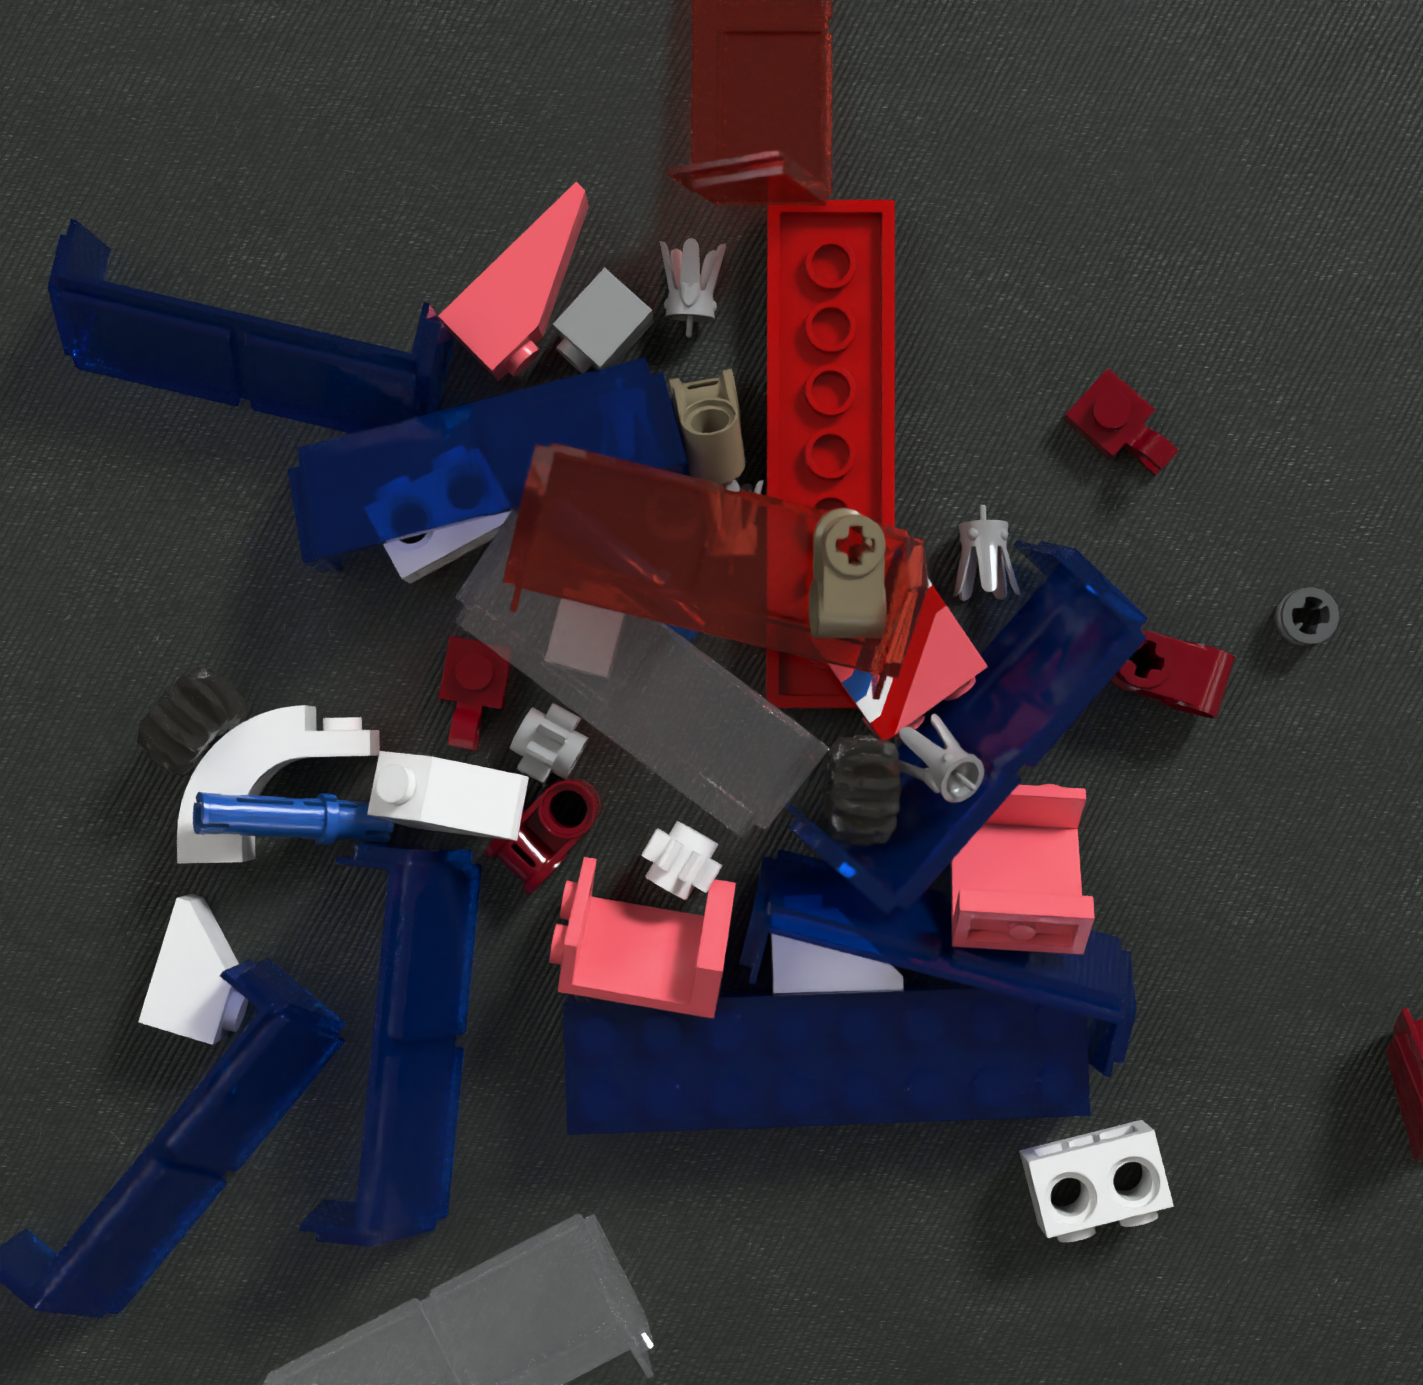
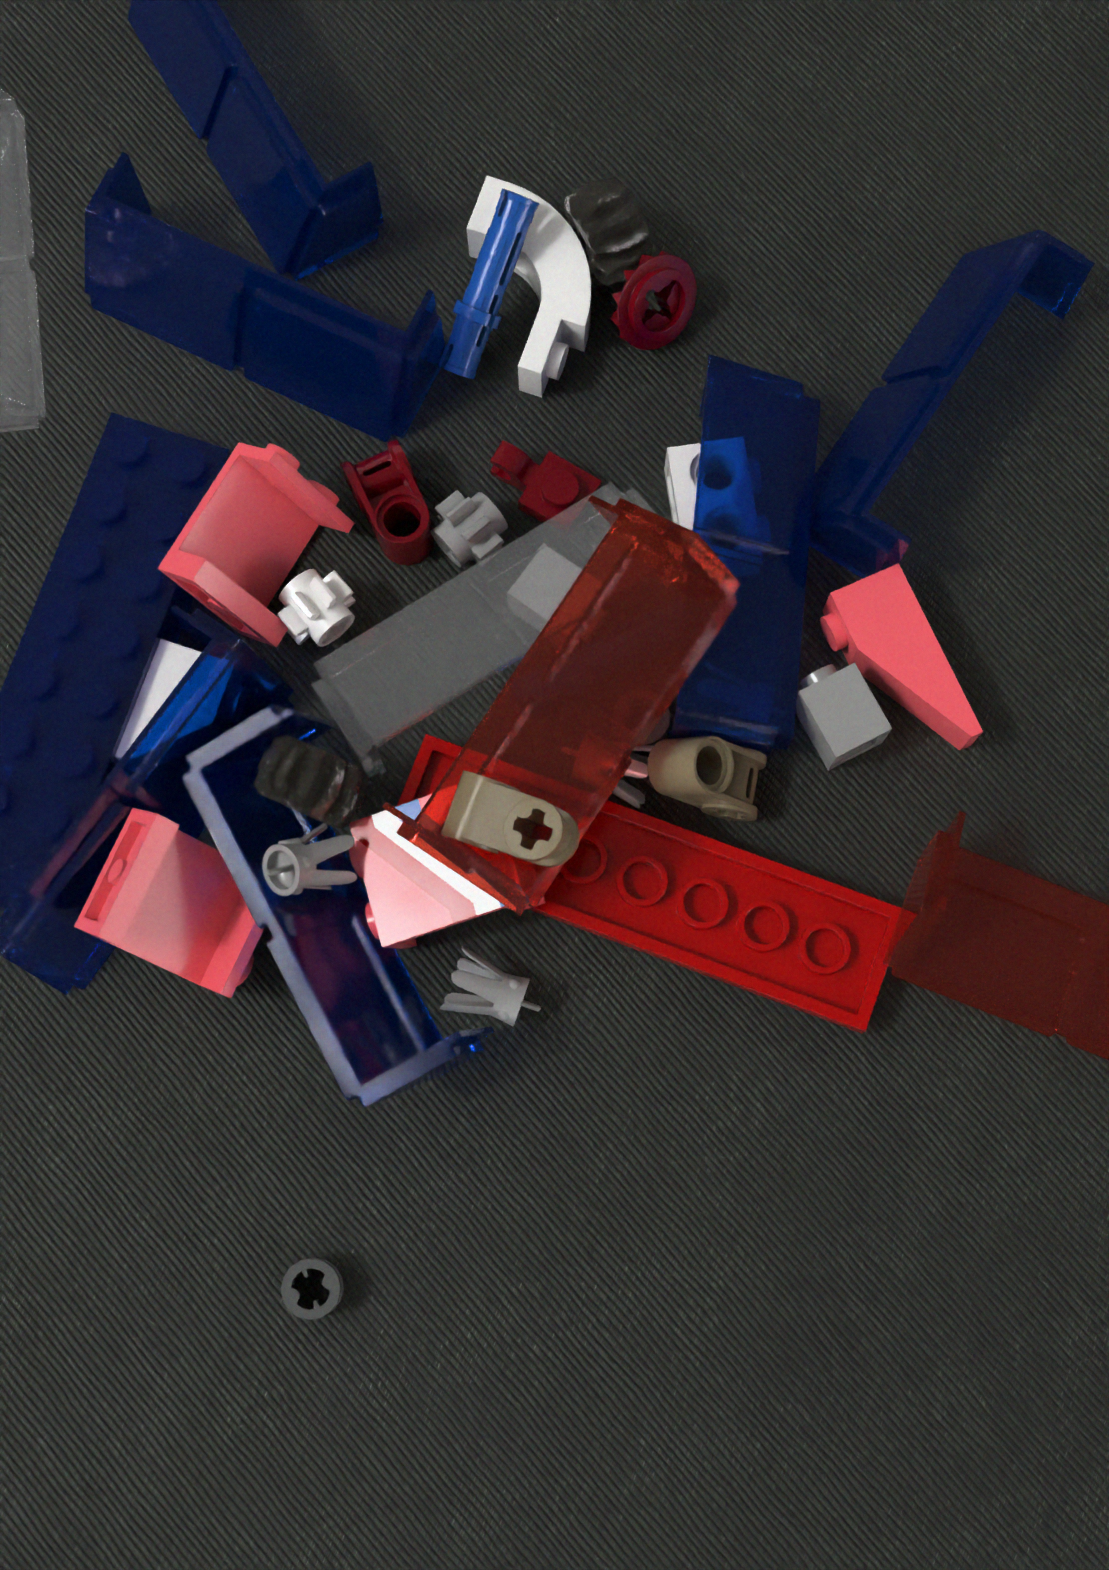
camera: 110 degrees right, 10 degrees down
white slope [138,894,248,1045] -> none
white slope [367,751,529,841] -> none
light grey piece [660,238,726,338] -> none
dark red plate [1063,368,1179,476] -> none
dark red piece [1102,630,1235,719] -> none
none -> dark red gear [610,251,697,350]

